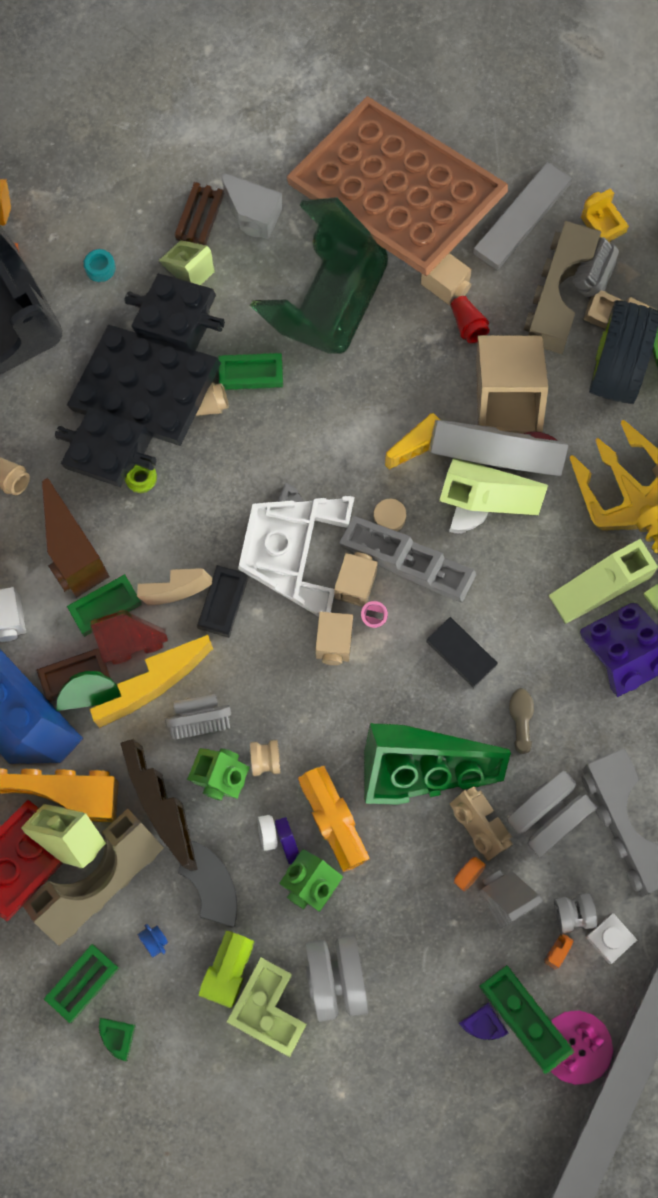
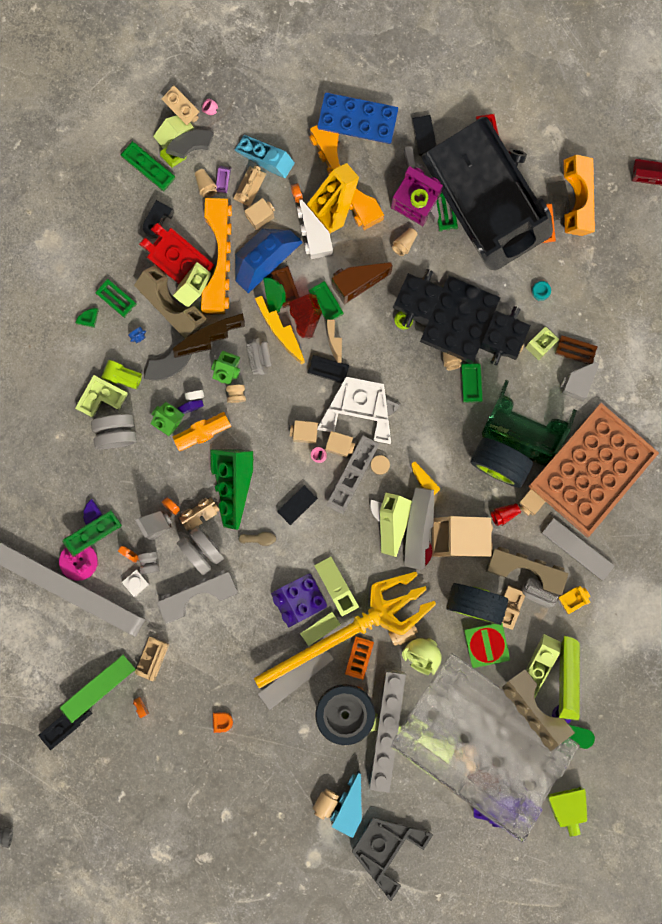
camera: 85 degrees right, 10 degrees up
none -> black wheel [470,438,533,488]

